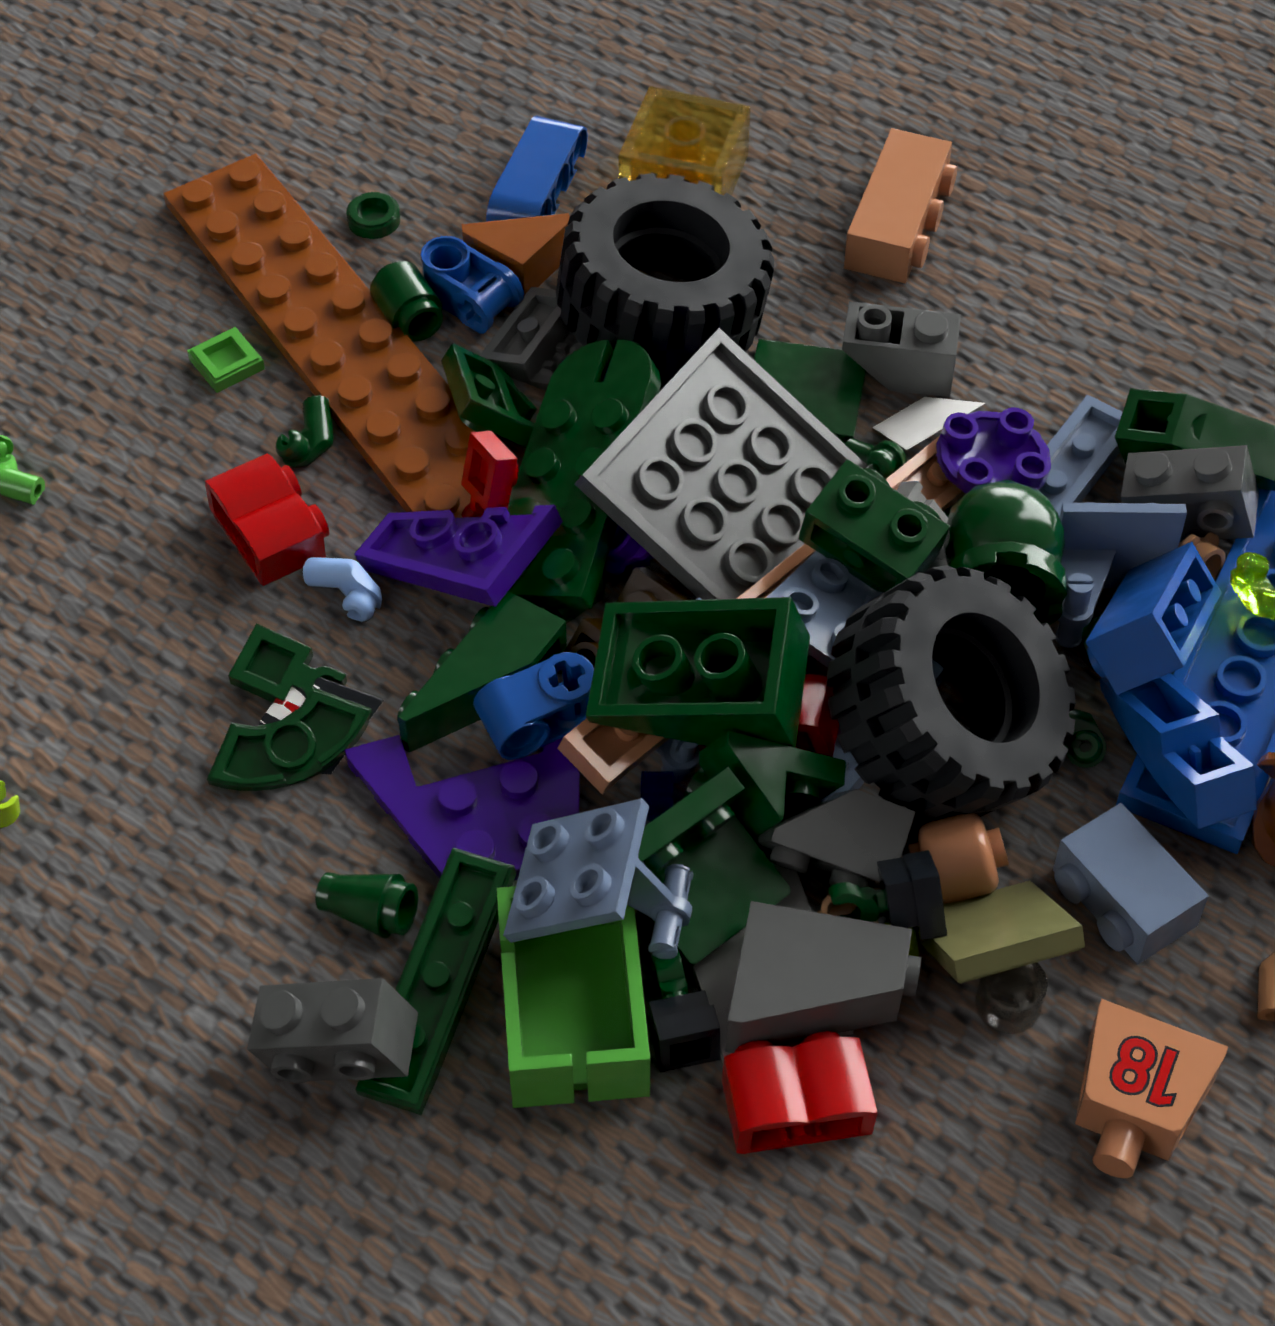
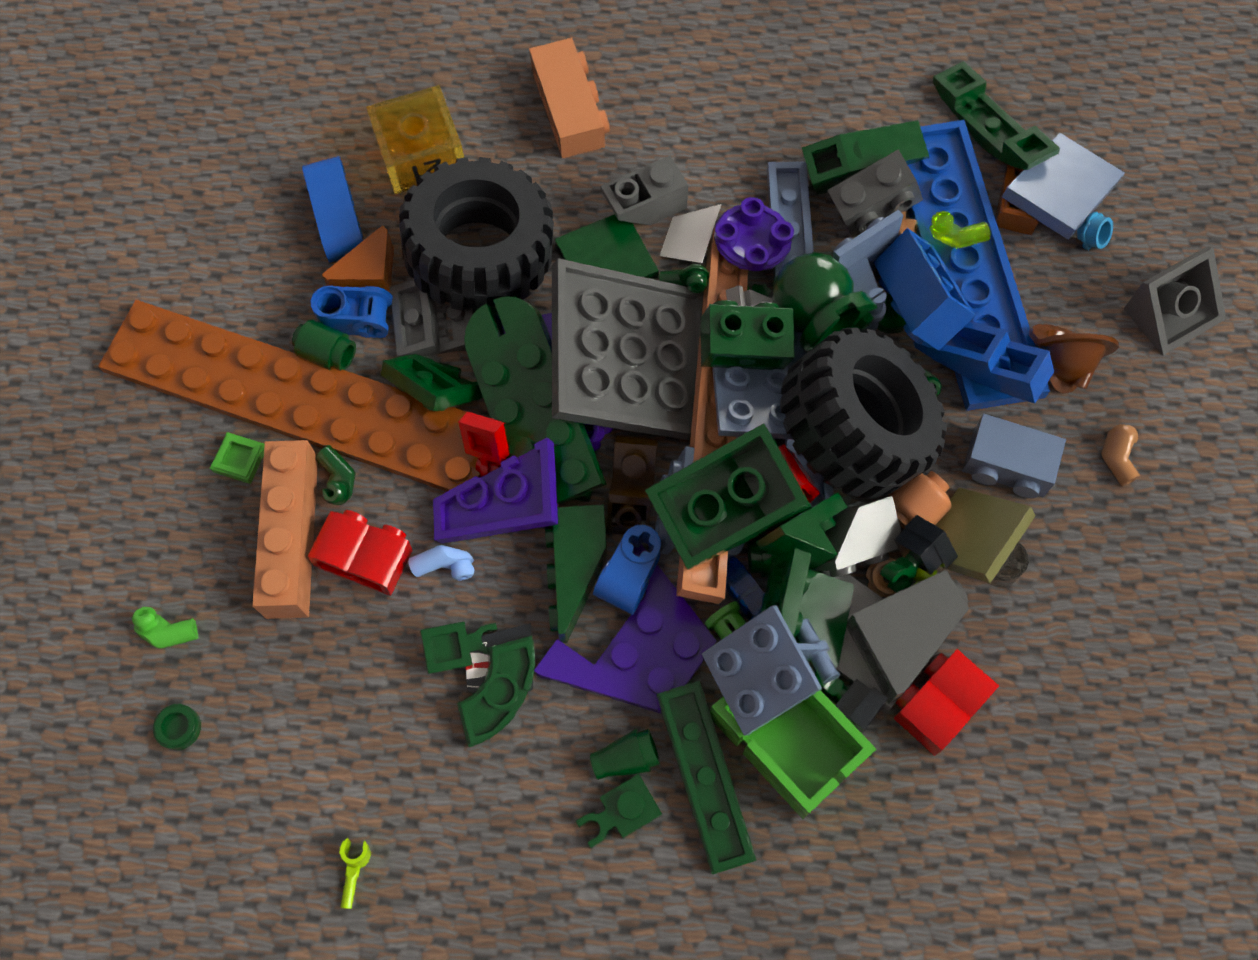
camera: 35 degrees left, 15 degrees up
dark grey brick [247,978,418,1083] -> none
dark green tile [346,192,400,239] -> none
nougat torso [1075,999,1228,1178] -> none
none -> nougat brick [252,440,318,619]
none -> dark green plate [576,774,662,849]

